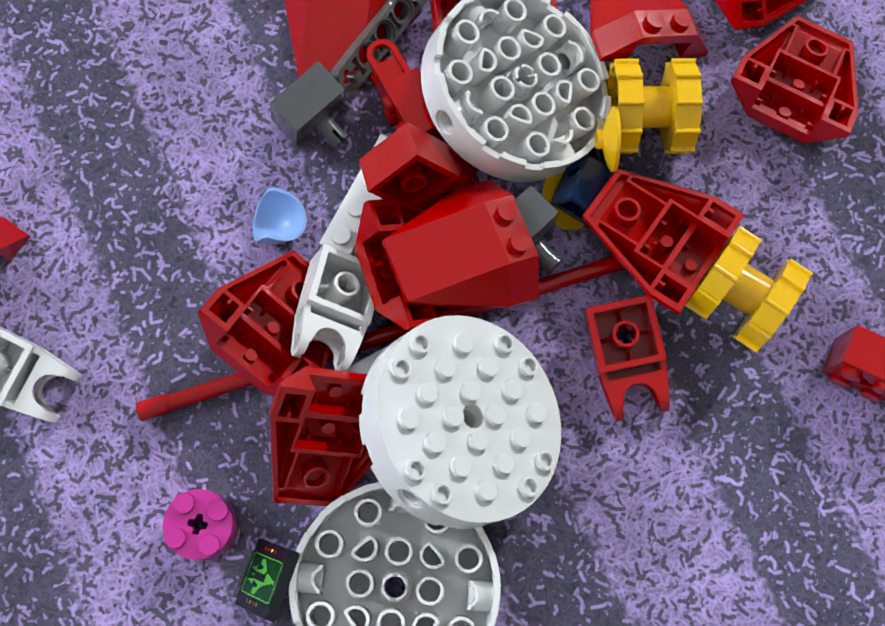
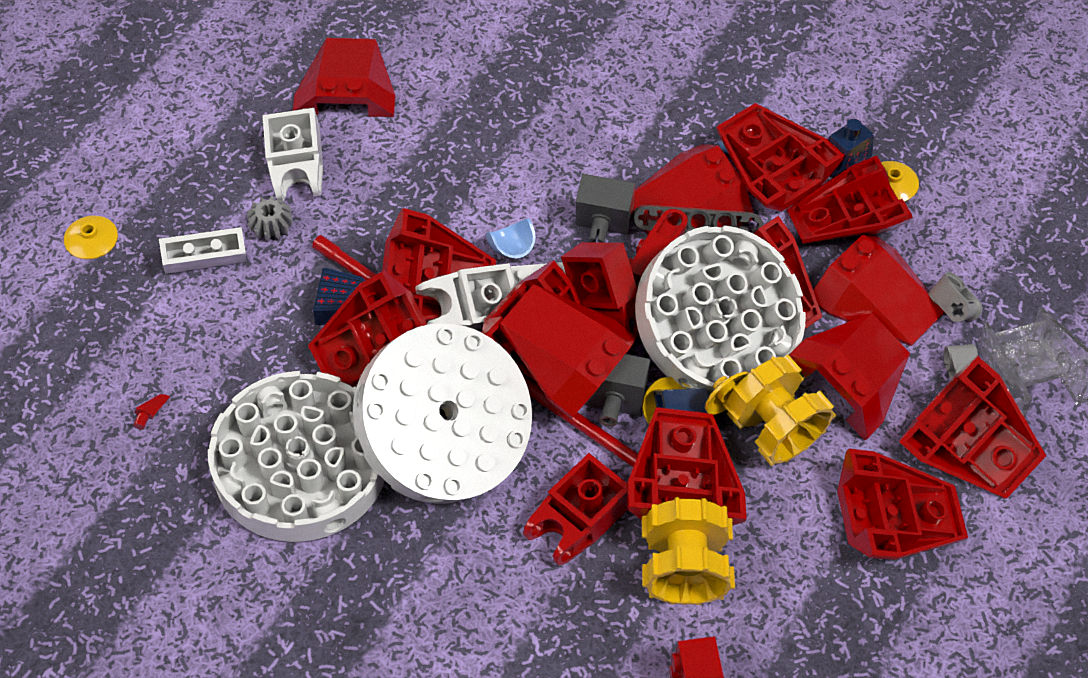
camera: 55 degrees right, 20 degrees down
dark pink brick [163,489,239,560] -> none
black tile [235,538,300,622] -> none
none -> white brick [159,227,247,274]
none -> light grey gear [247,196,293,241]
none -> dark blue torso [313,268,365,325]

